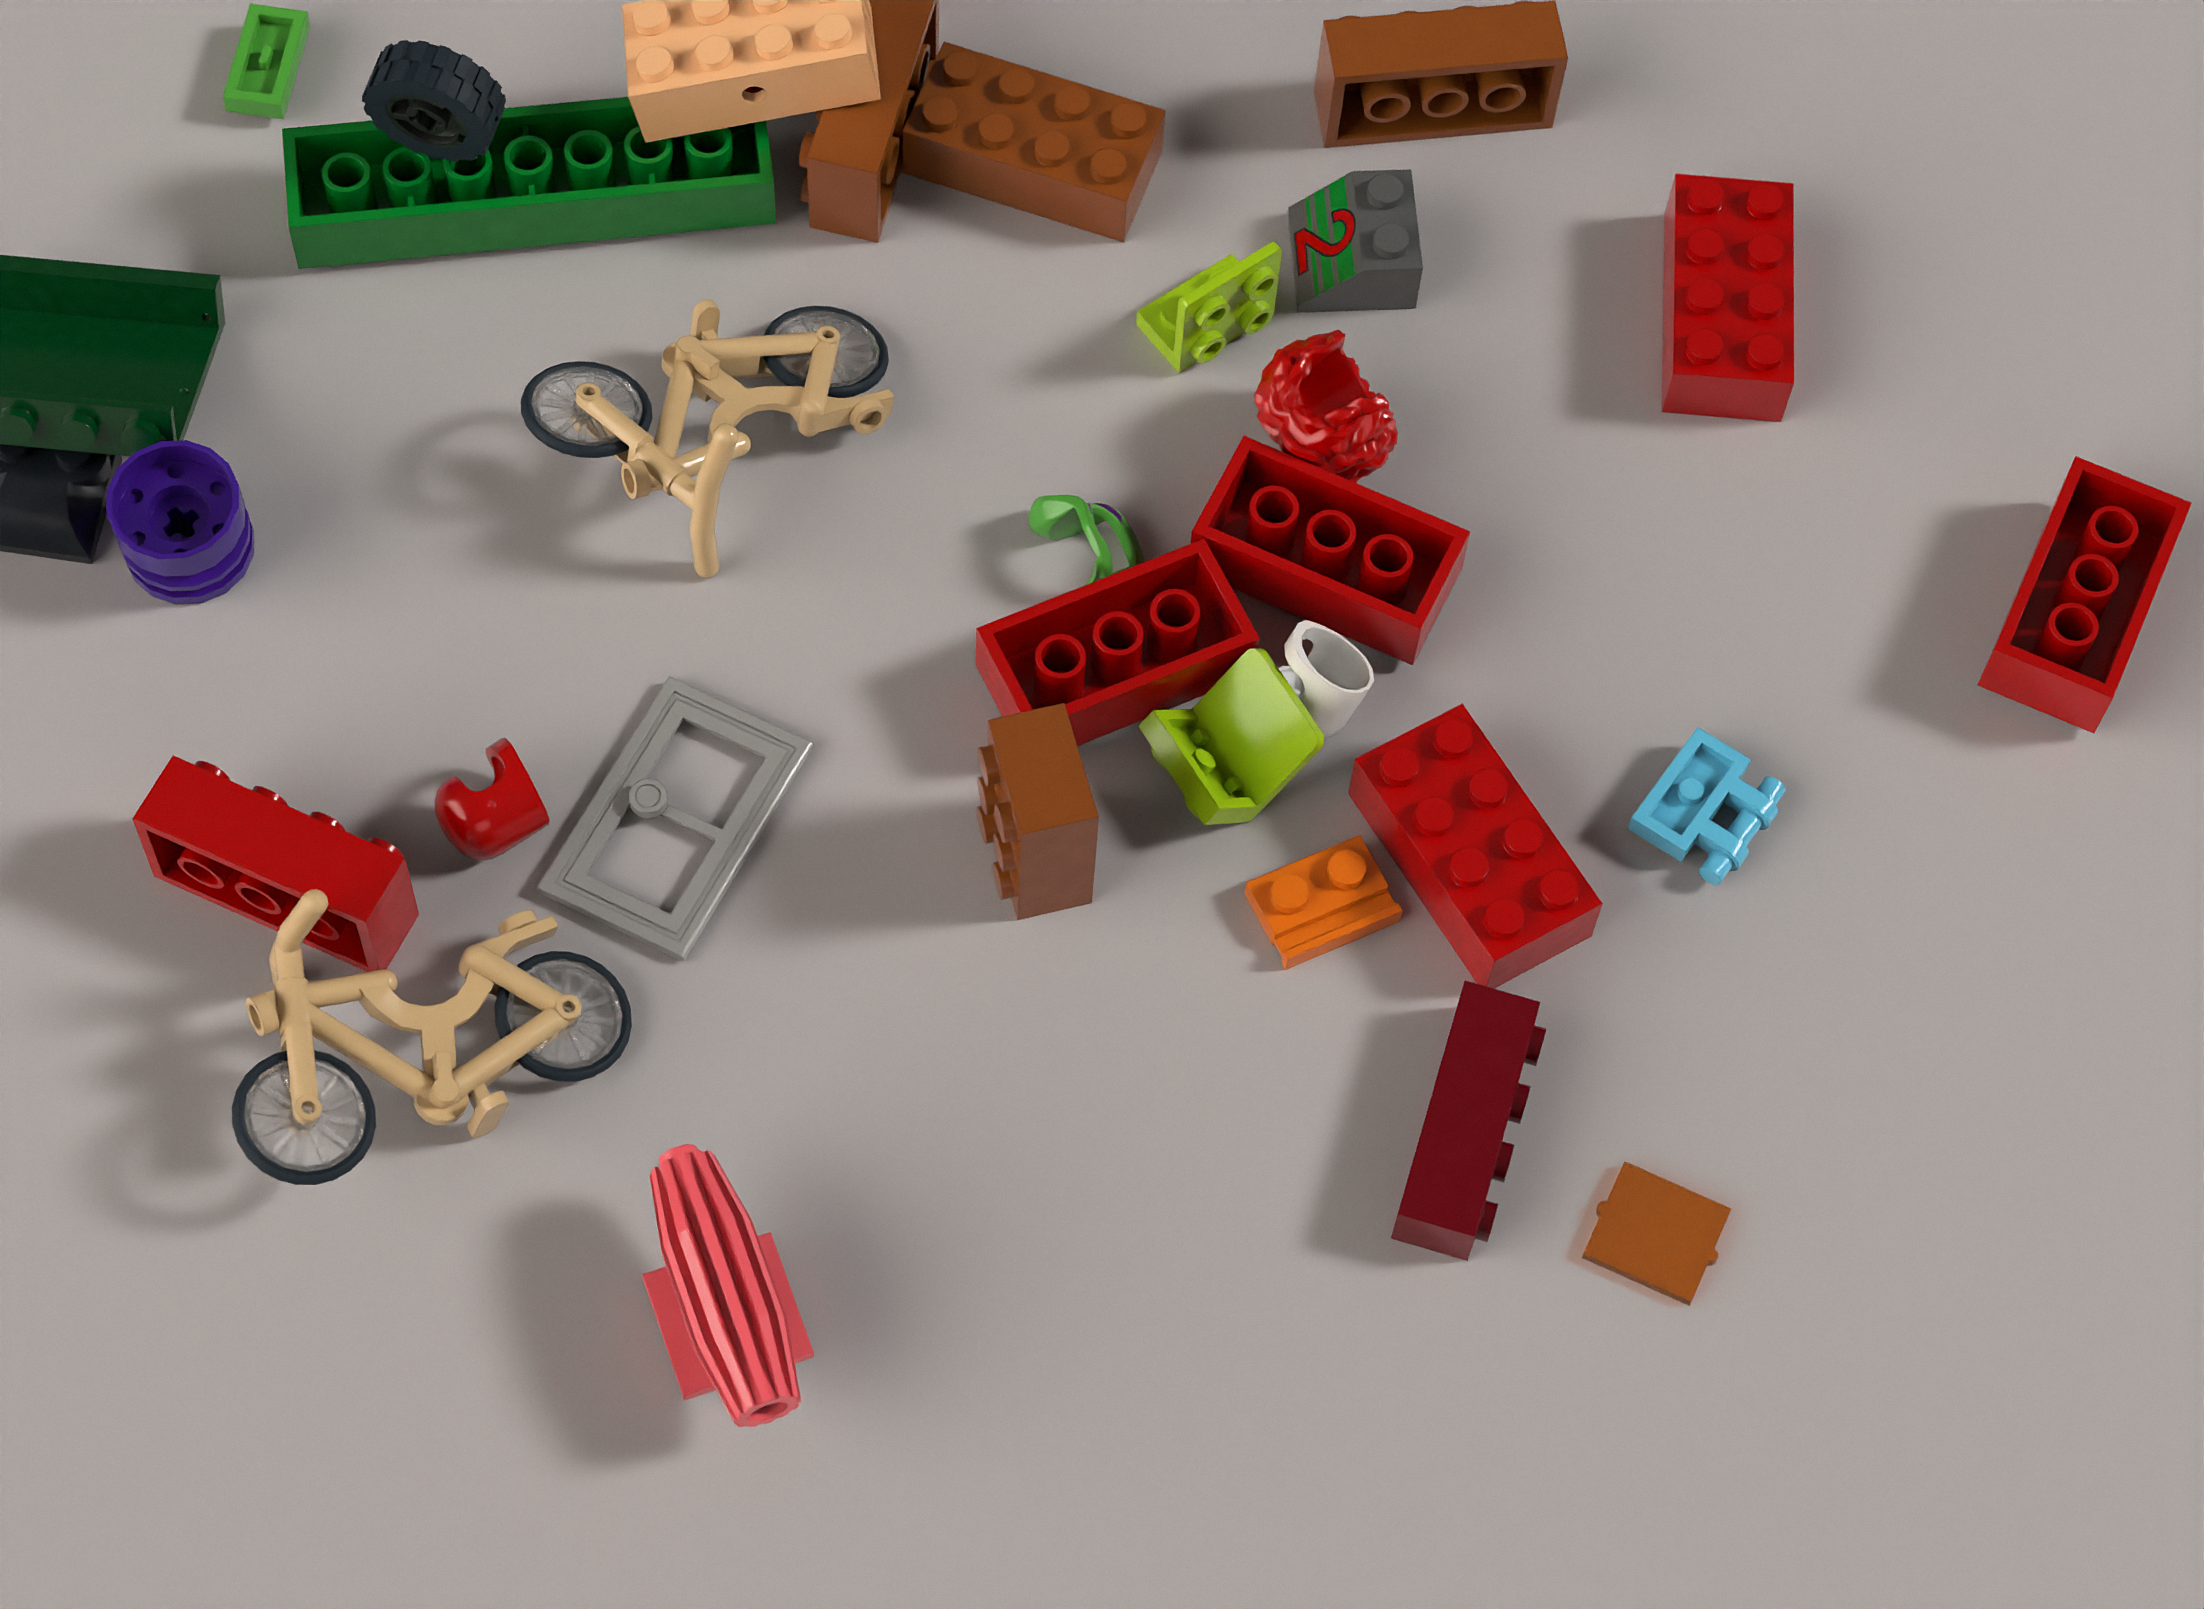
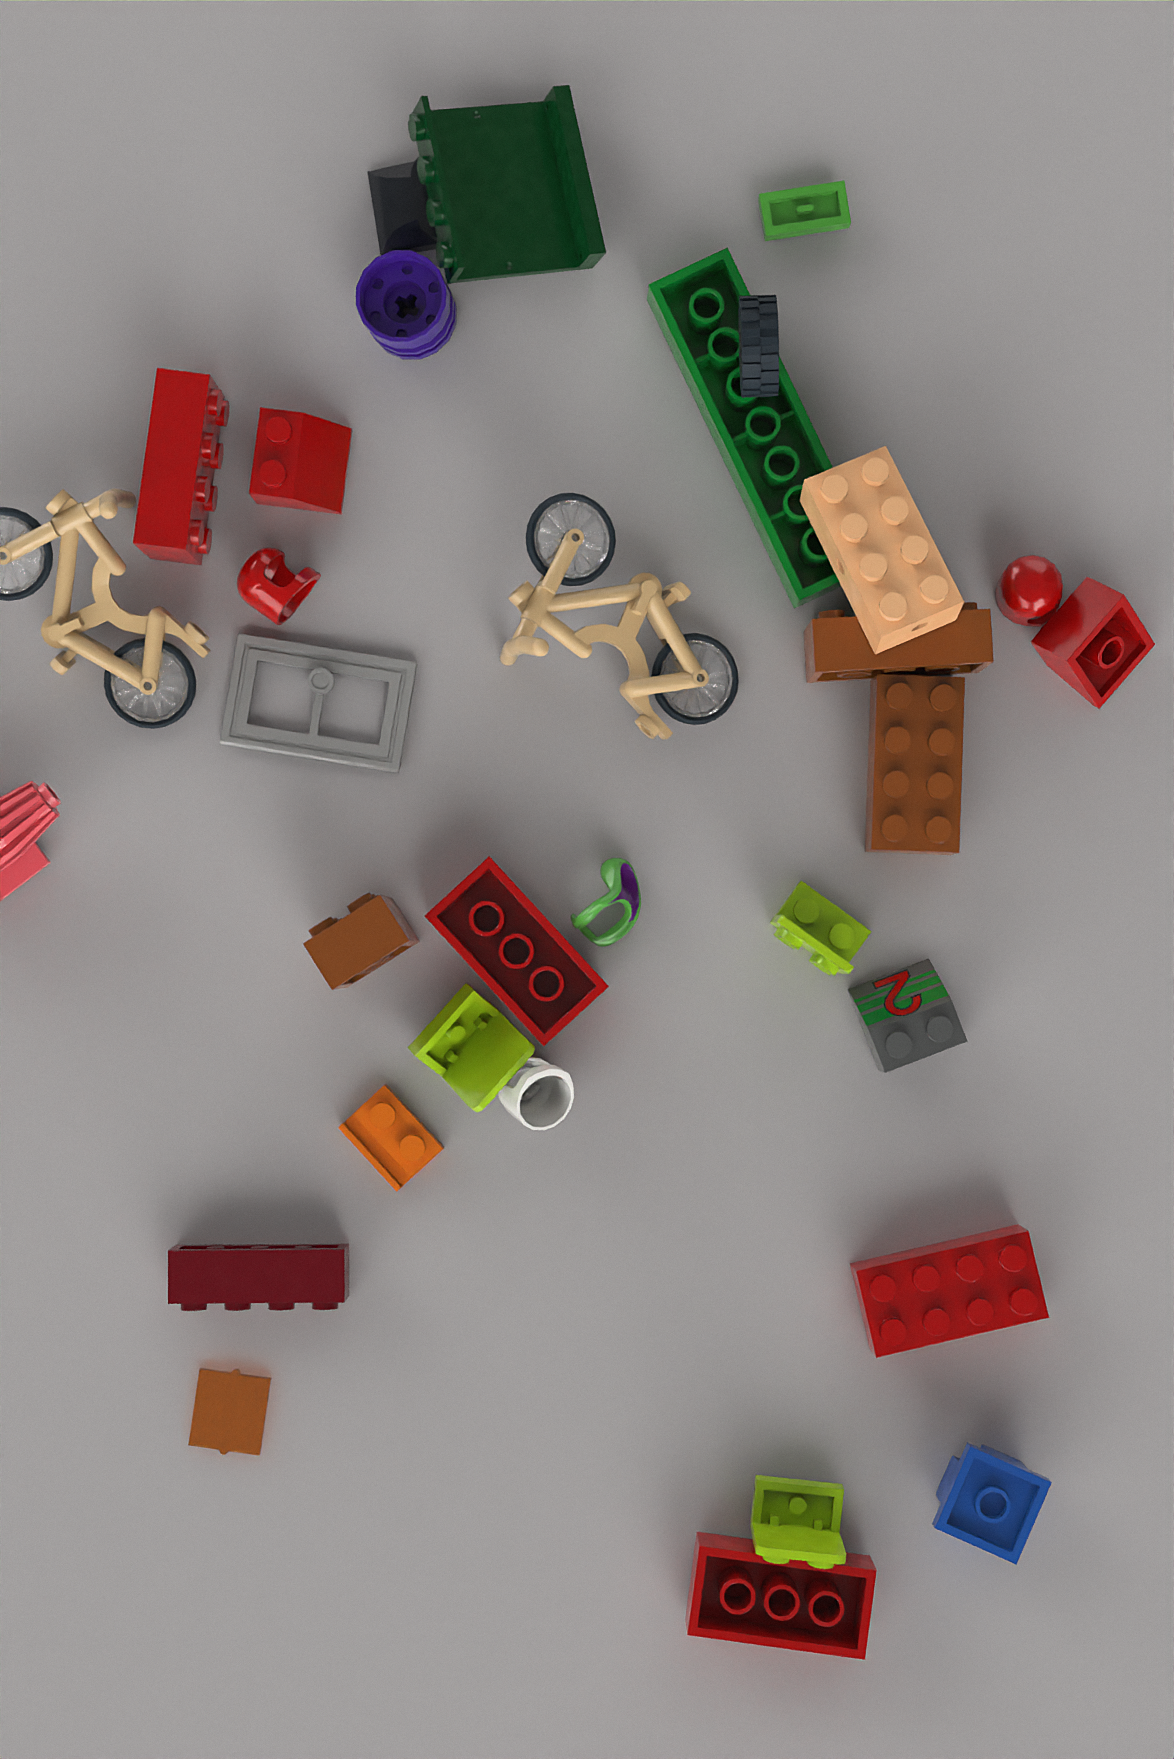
camera: 80 degrees right, 25 degrees up
red brick [1190,436,1470,665] -> none
red hair [1254,330,1398,483] -> none
dark orange brick [1314,0,1568,148] -> none
red brick [1348,703,1603,989] -> none
medium azure plate [1628,727,1786,885] -> none
none -> red slope [249,407,353,515]
none -> lime bracket [750,1475,846,1569]
none -> blue panel [932,1442,1052,1565]

